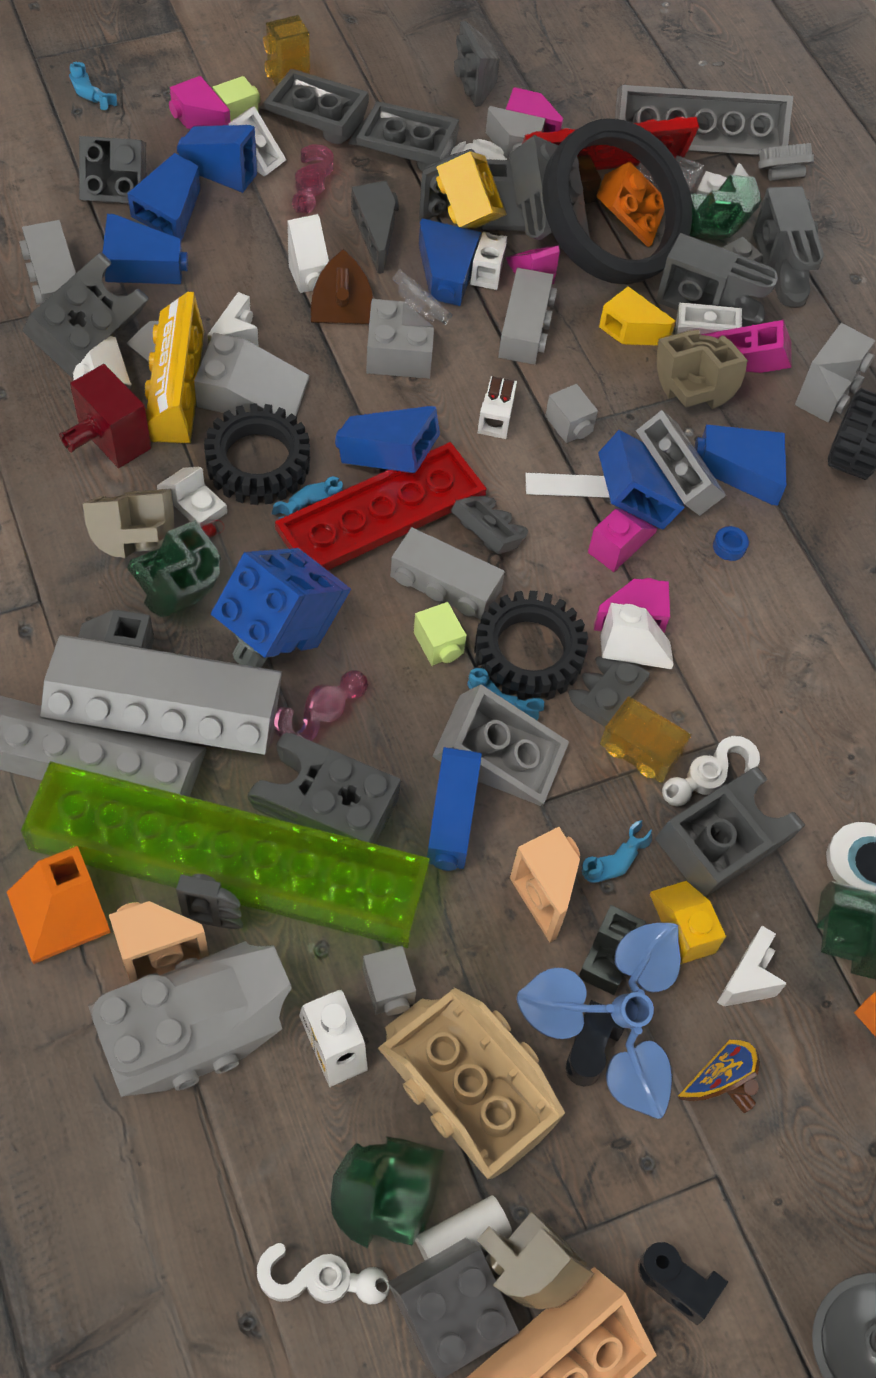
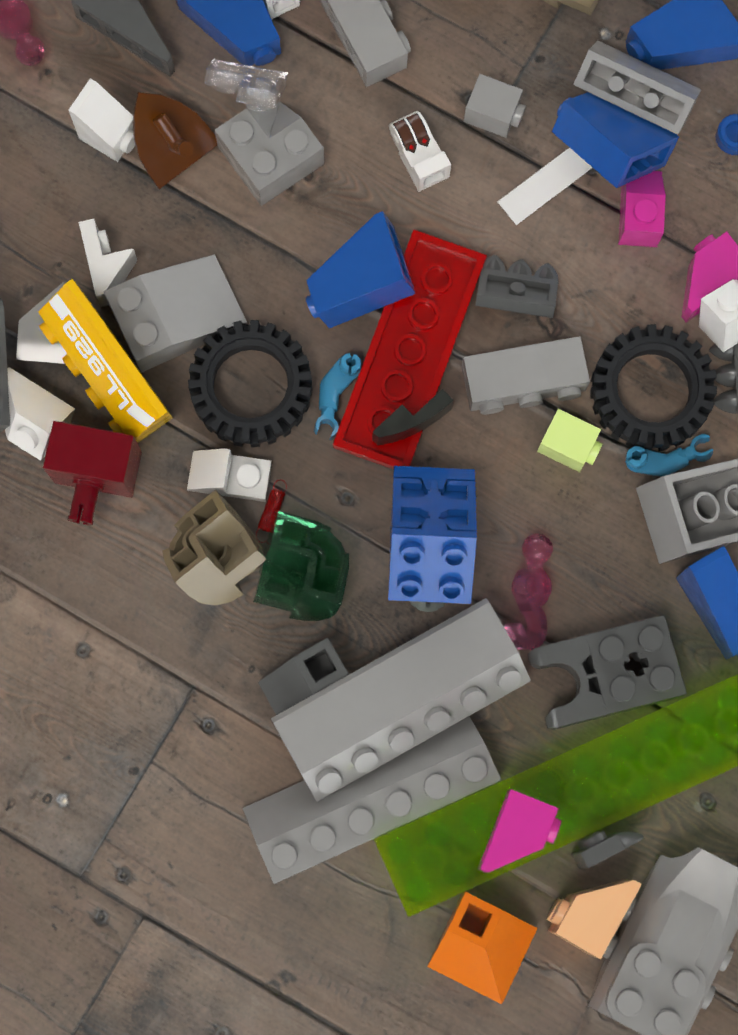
camera: 35 degrees left, 20 degrees up
none -> pearl dark grey slope [372,389,454,445]
none -> dark pink slope [478,789,562,873]

